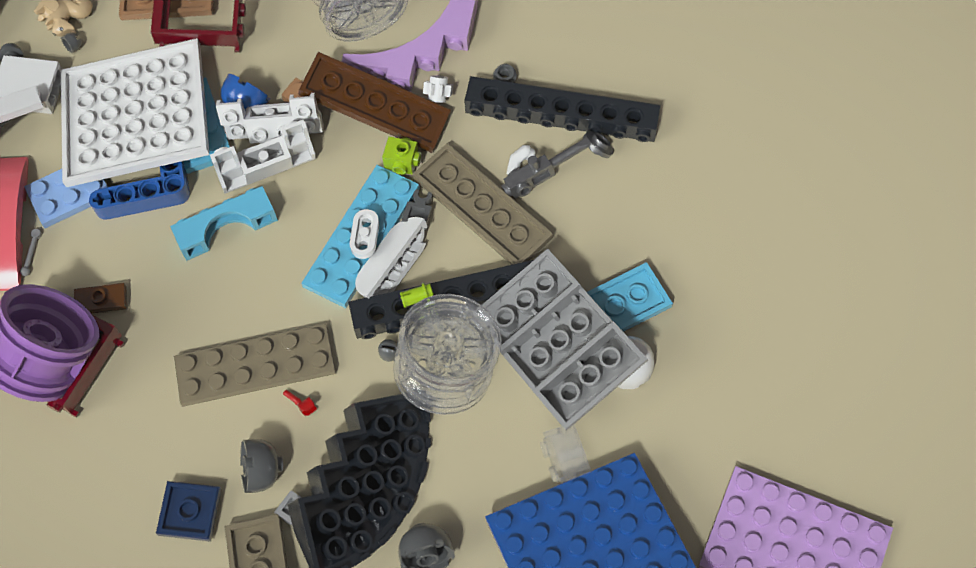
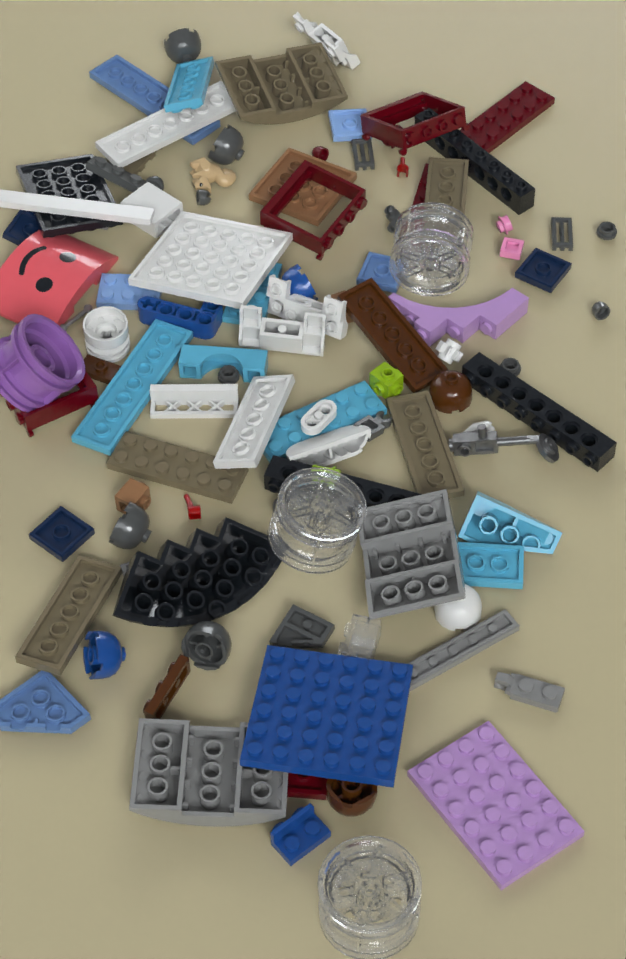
camera: 30 degrees right, 15 degrees down
none -> medium azure plate [71,319,193,456]
none -> white wheel [83,306,130,363]
none -> medium nougat brick [115,478,151,514]
none -> white fence [150,384,239,419]
none -> white plate [213,374,295,469]
none -> dark grey plate [218,365,240,384]
none -> dark grey wing [269,604,335,648]
none -> medium blue plate [356,252,408,293]
none -> light grey tile [407,609,520,692]
none -> reddish brown cylinder [429,370,472,414]
none -> medium azure wedge [458,491,562,554]
none -> light grey hinge [494,672,565,713]

